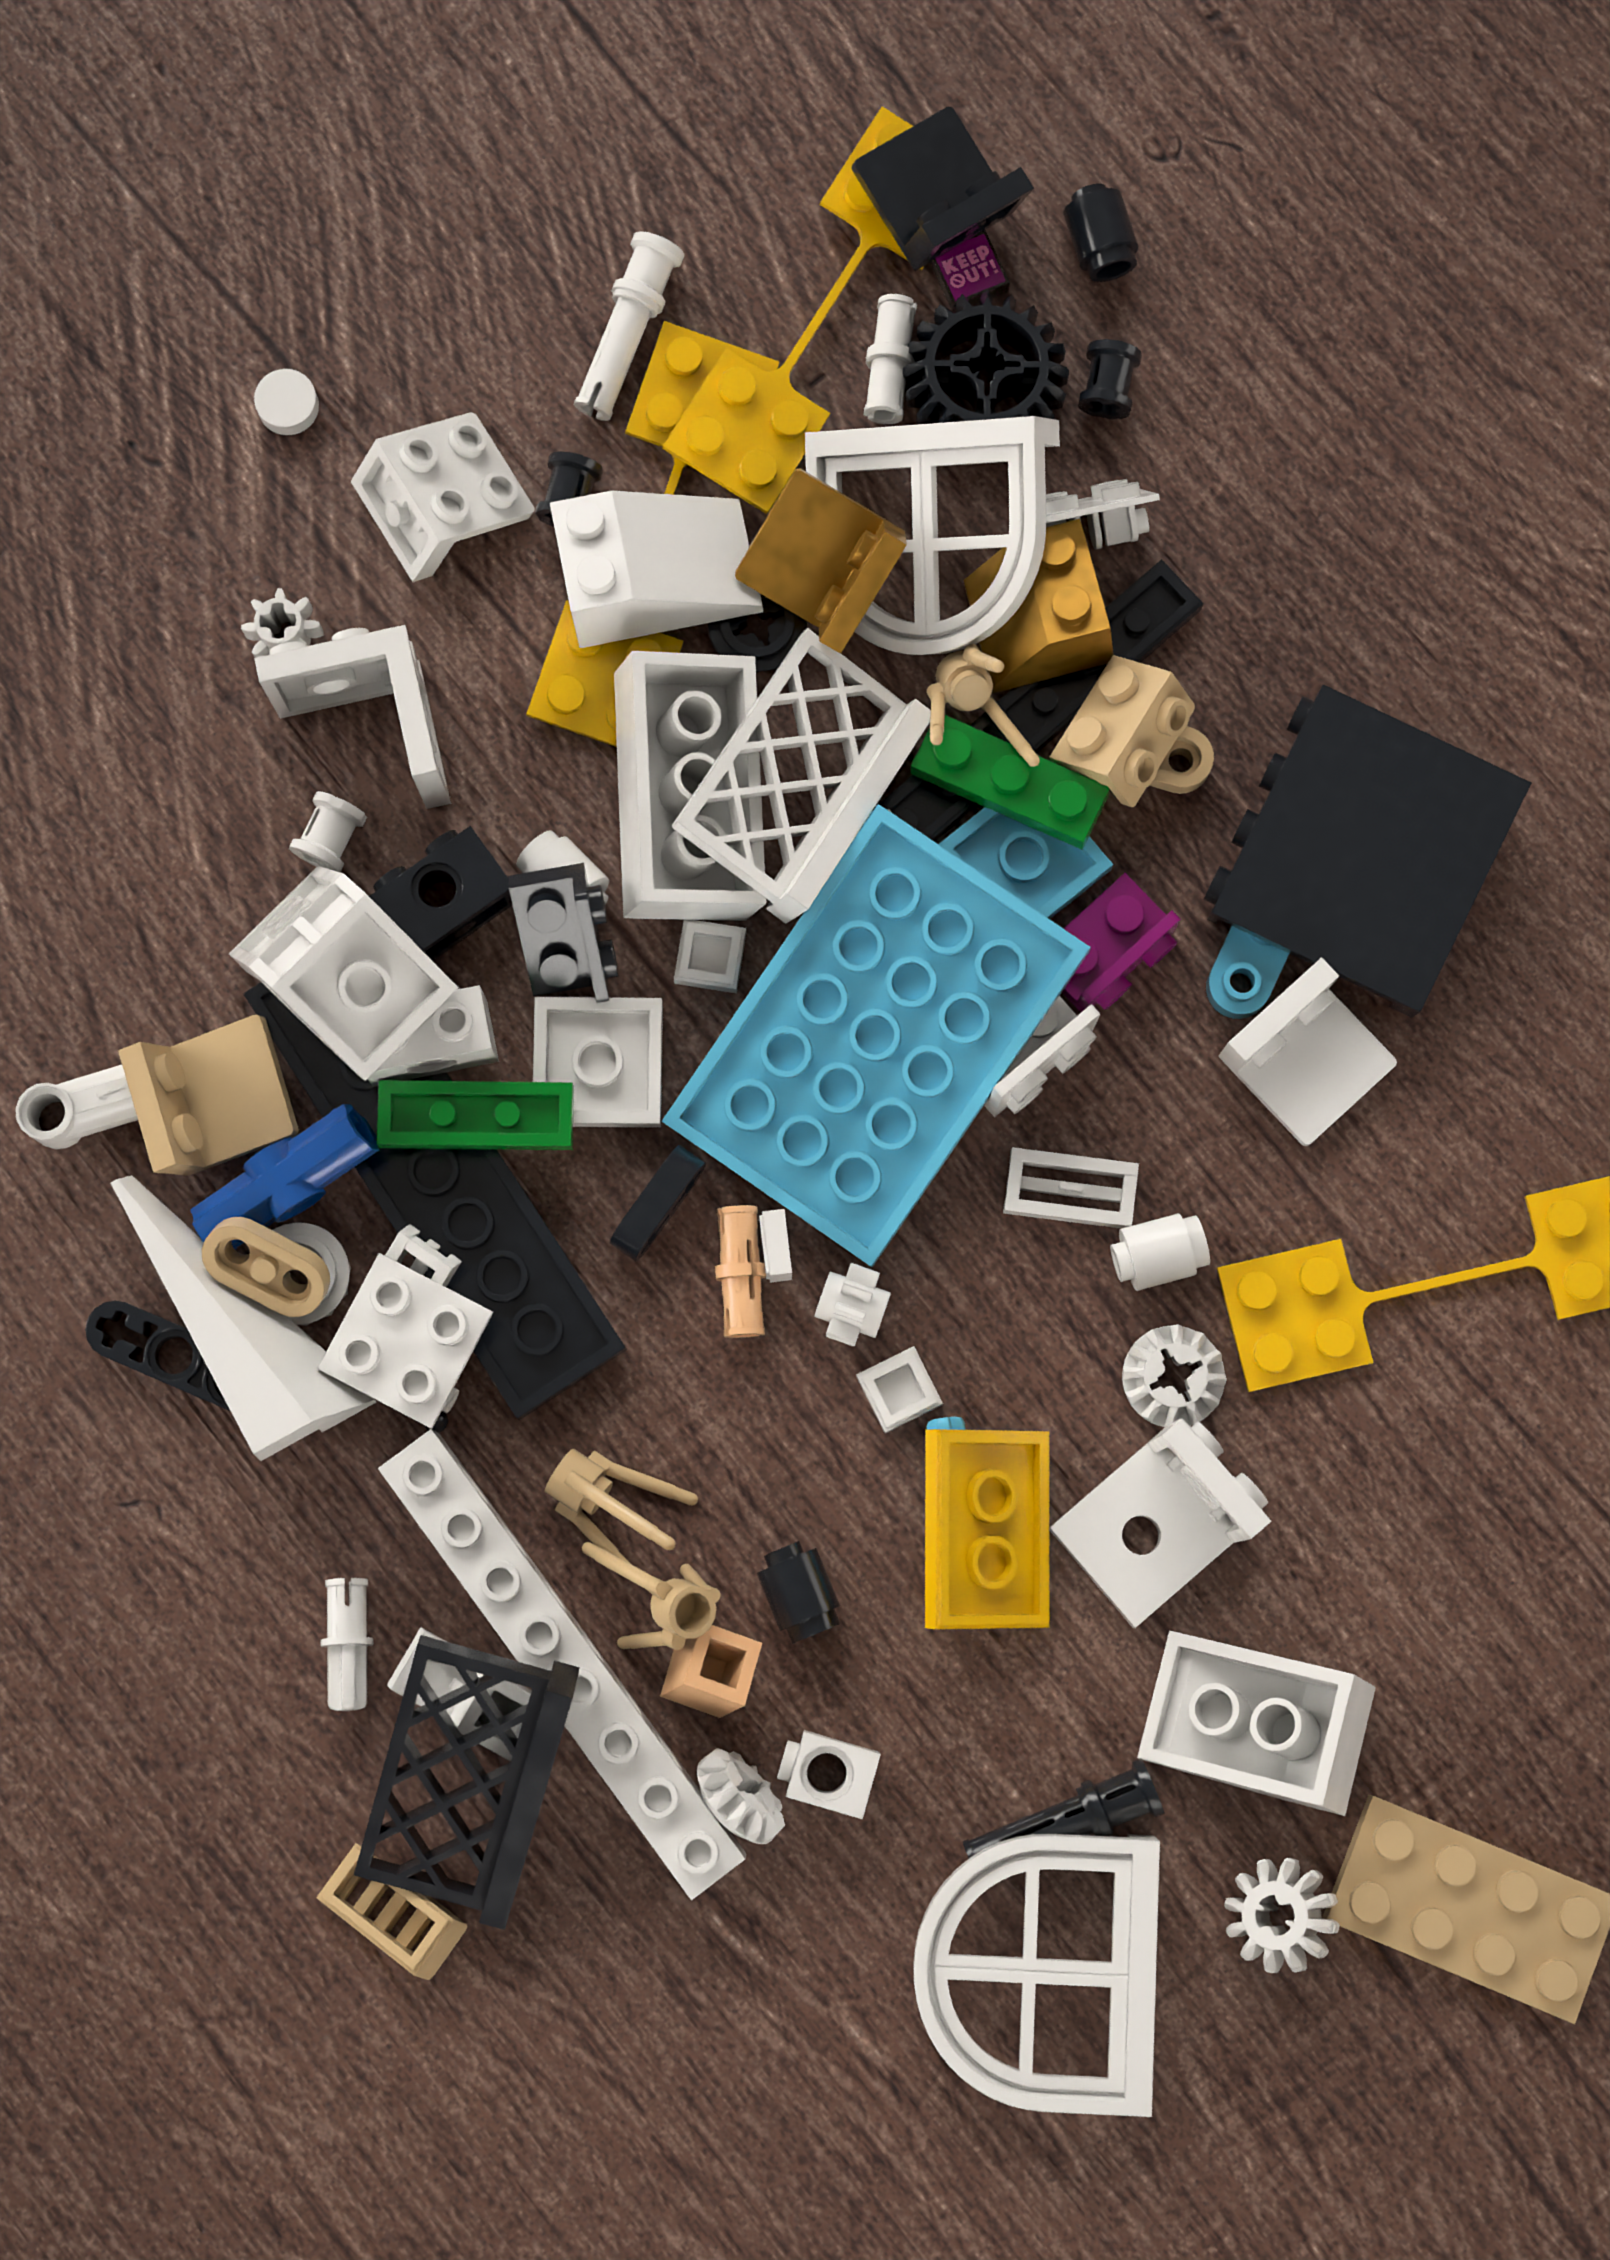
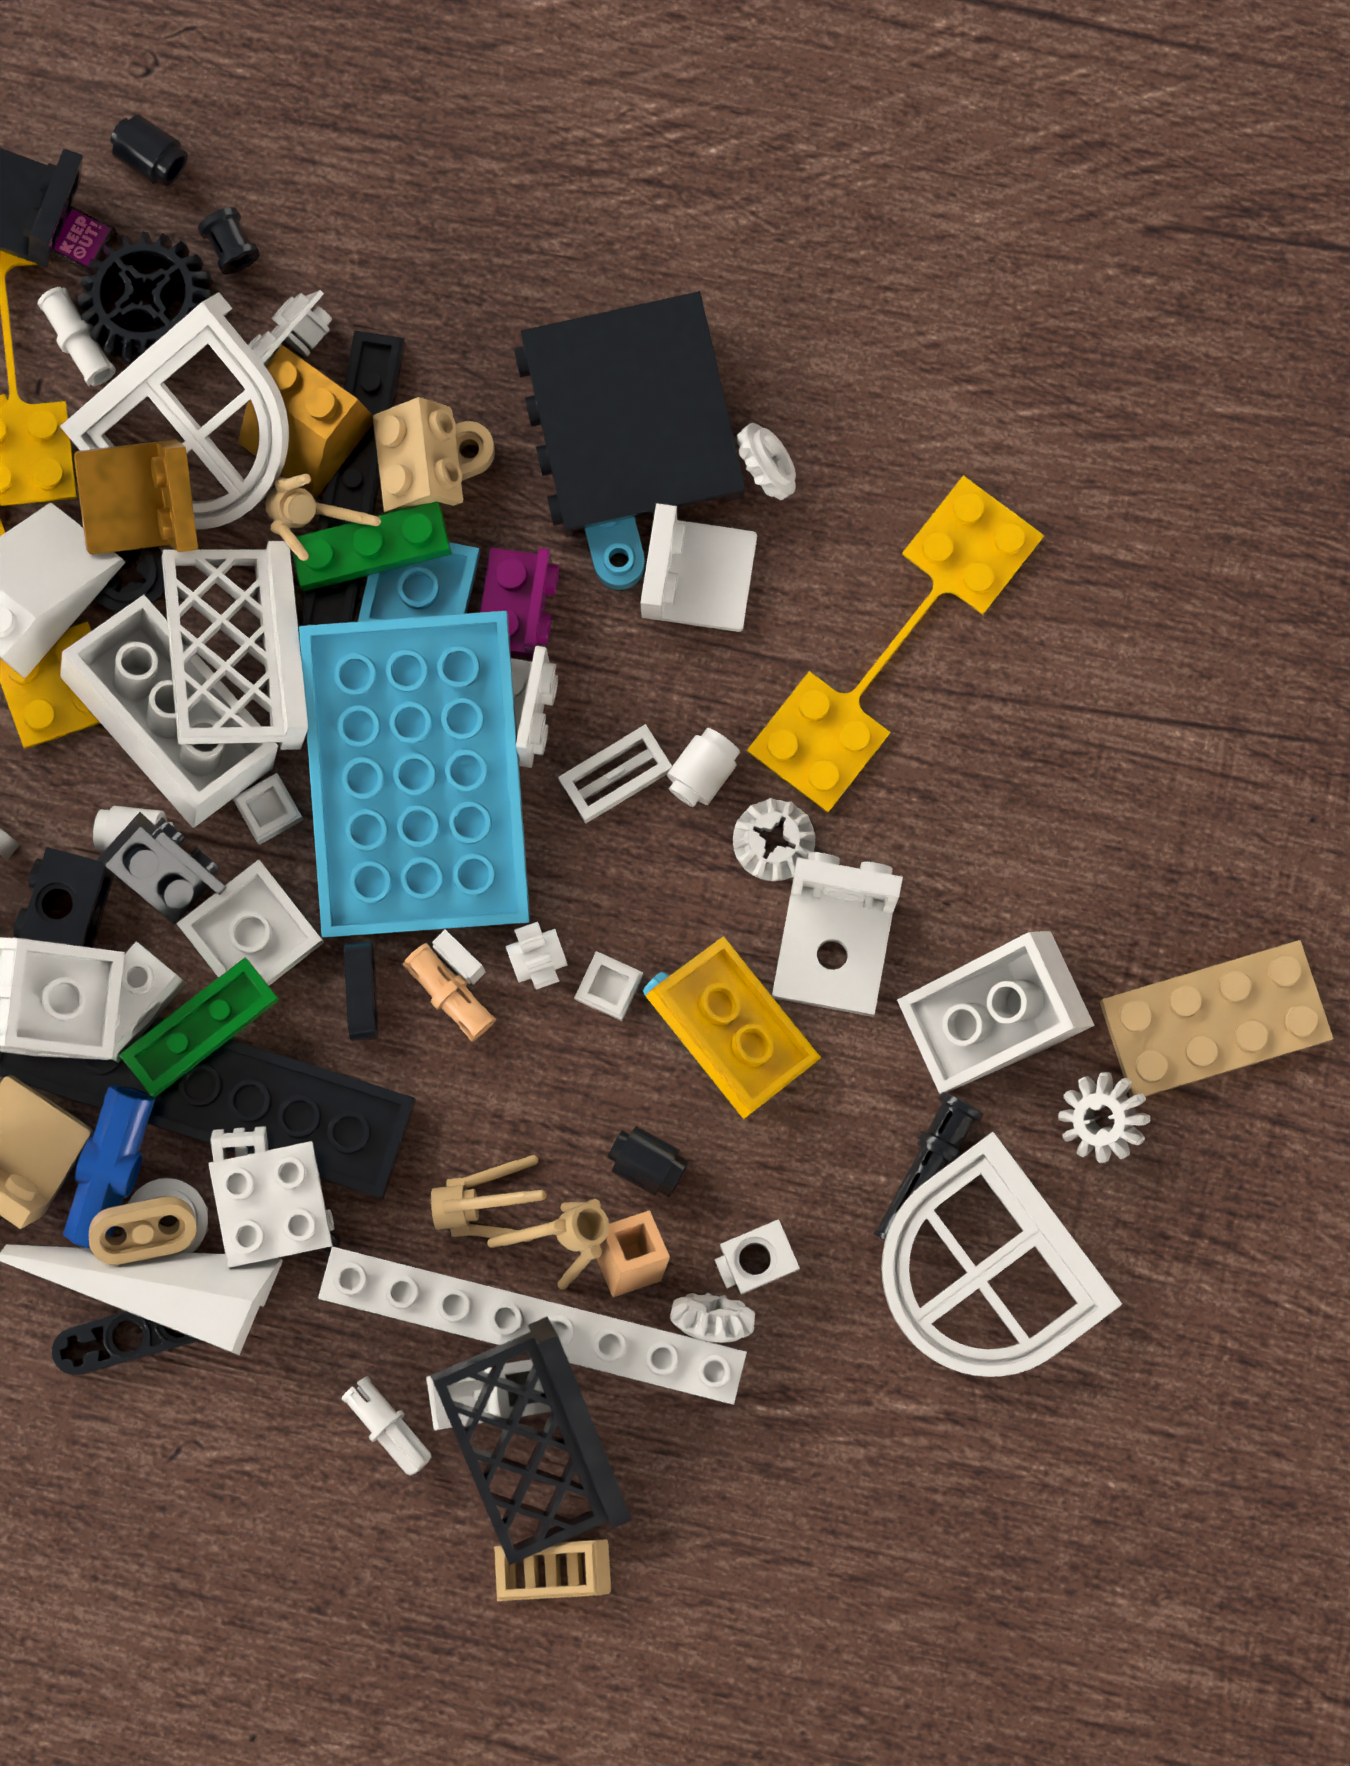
camera: 35 degrees left, 0 degrees up
none -> white gear [737,423,796,500]

